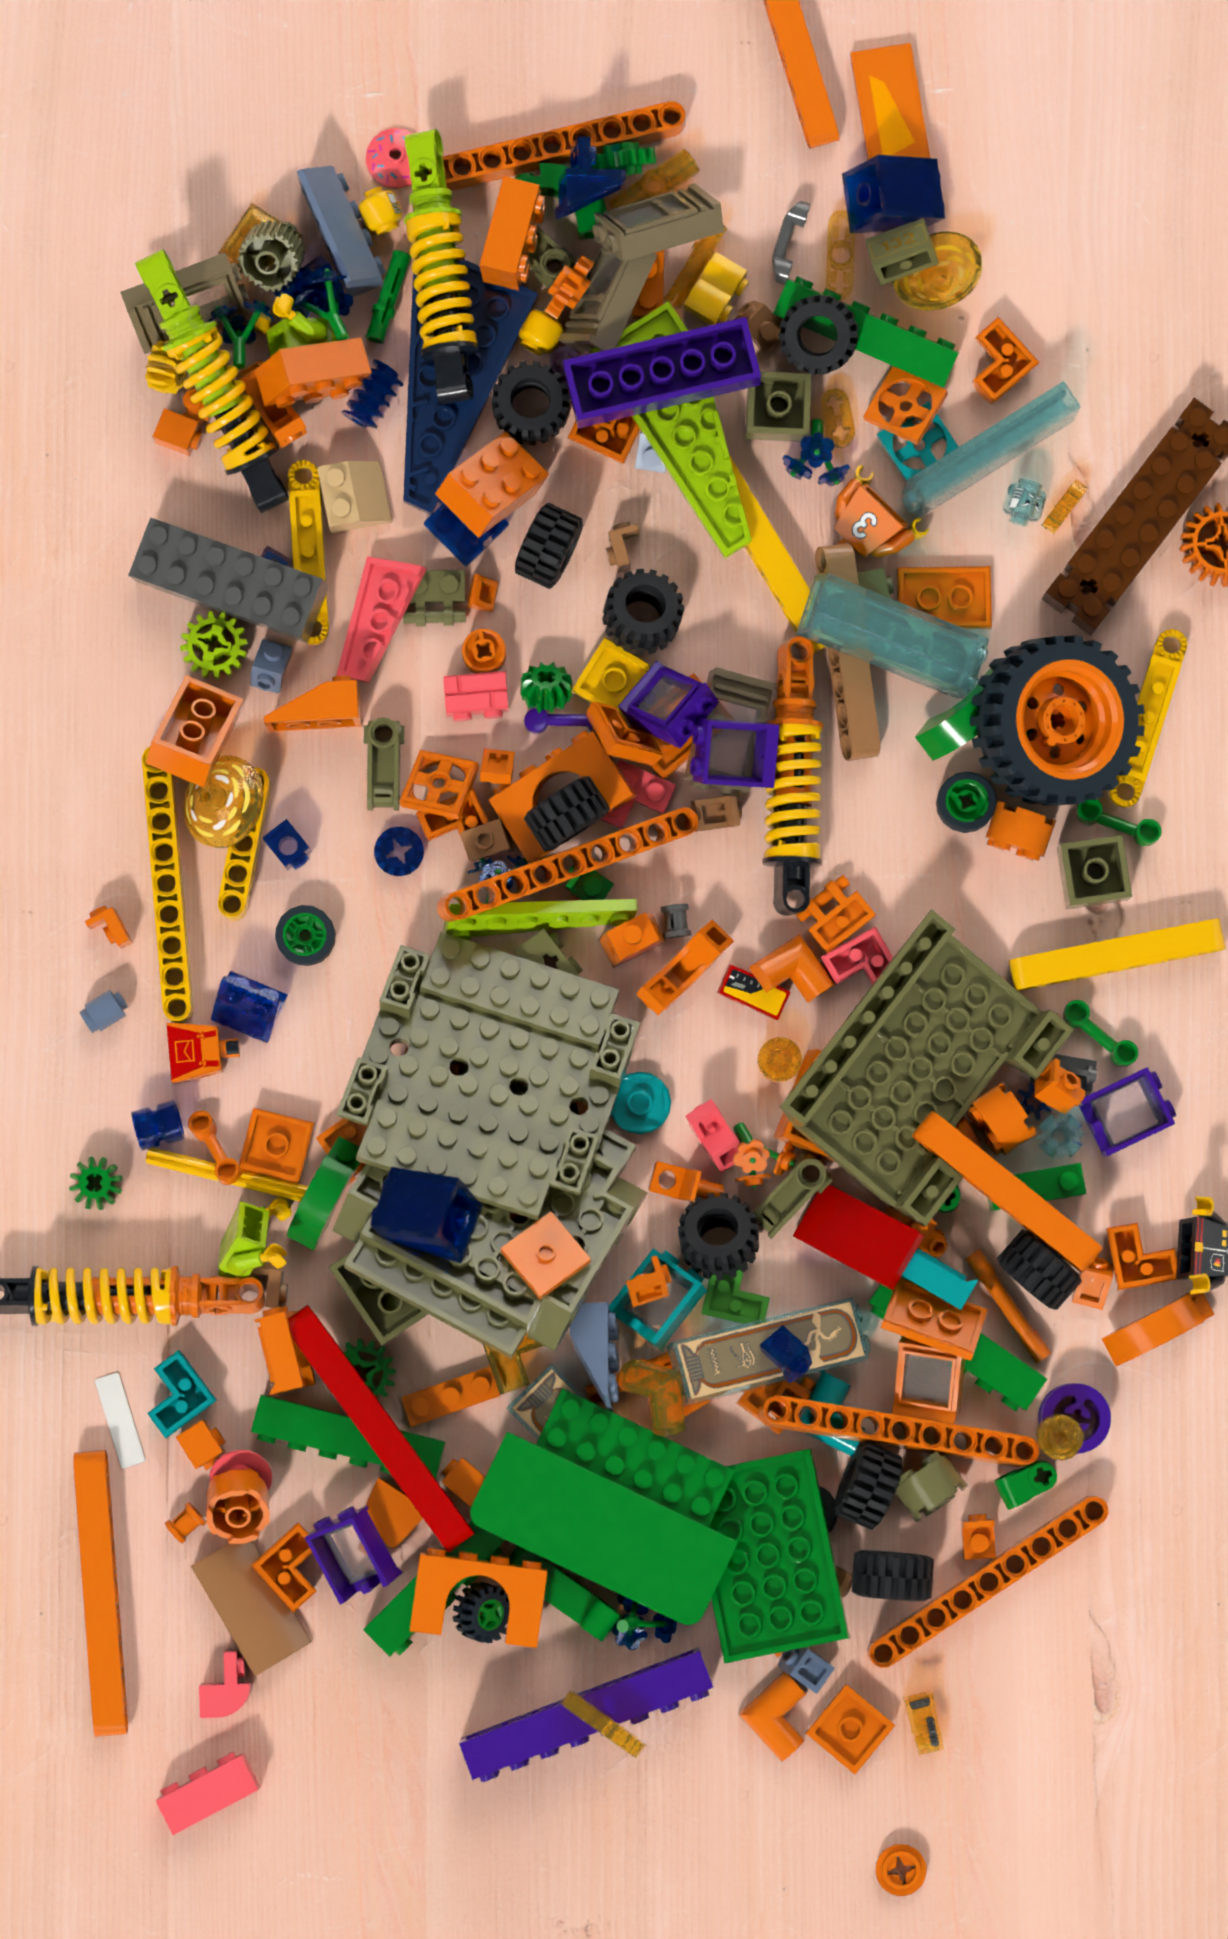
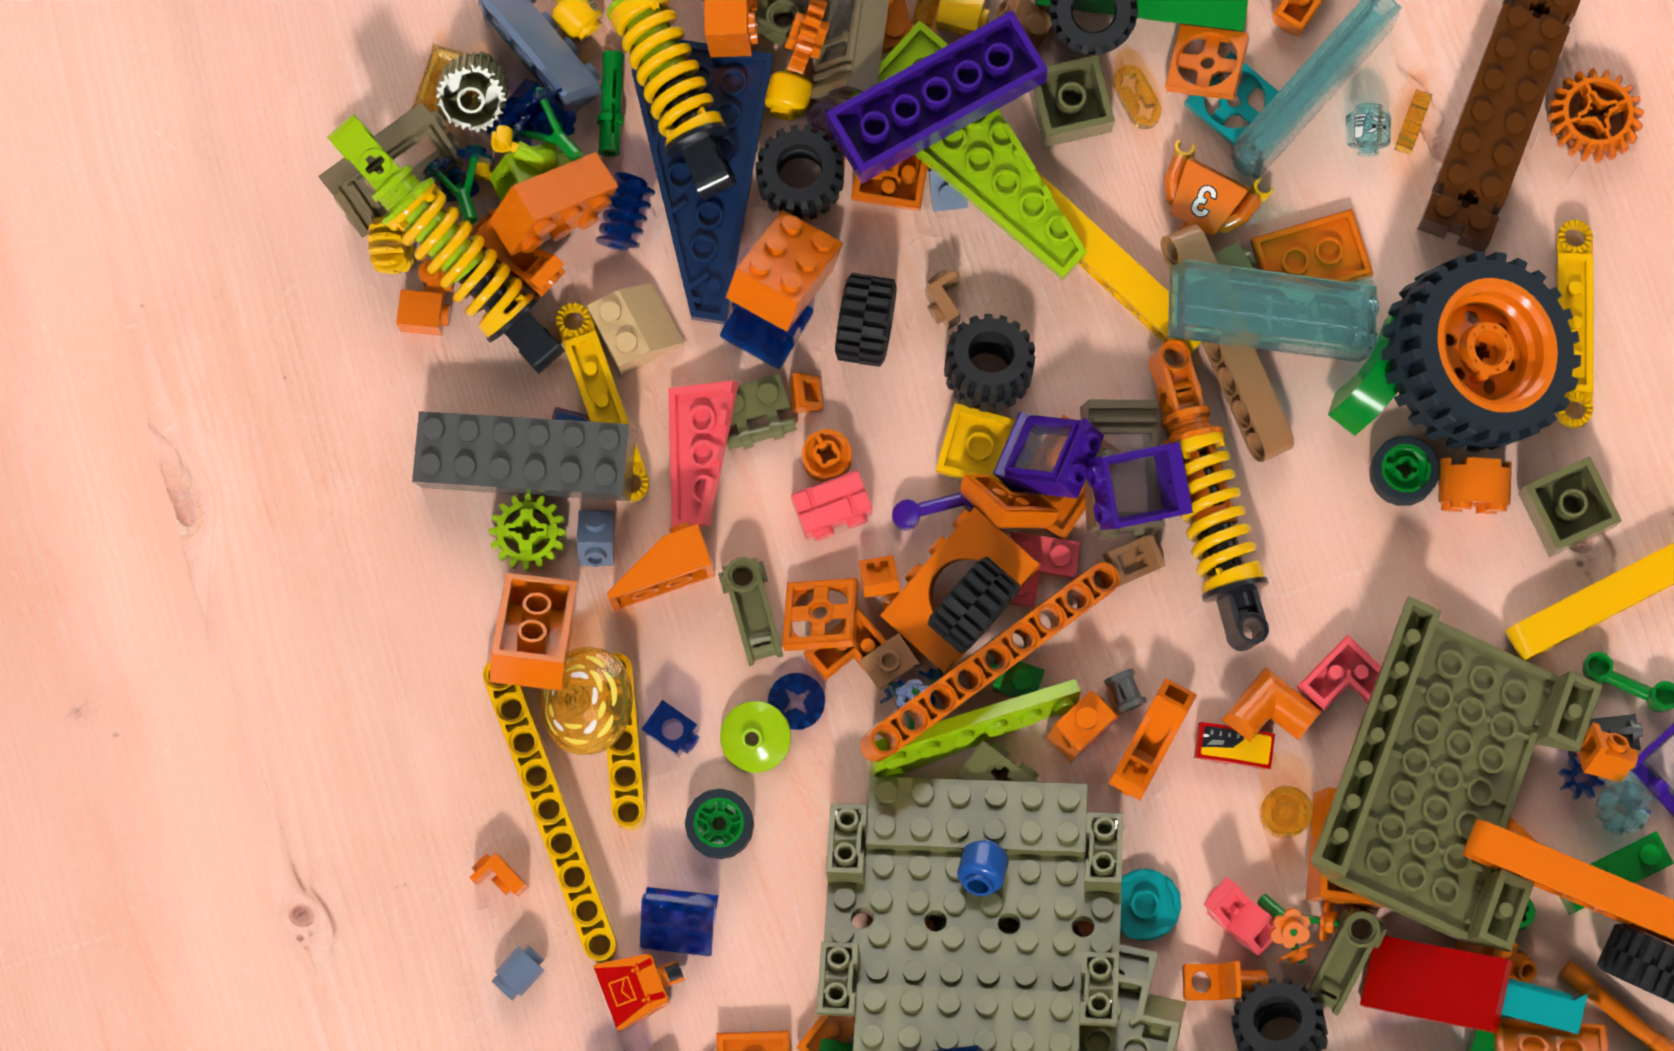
camera: 10 degrees left, 5 degrees down
green gear [520,662,573,713] -> none
clear blue plant [782,419,850,486] -> none
orange plate [794,875,876,954] -> none
orange brick [968,1083,1037,1156] -> none
green bar [1077,799,1162,846] -> none
none -> lime dish [720,701,791,773]
none -> blue head [957,839,1009,896]

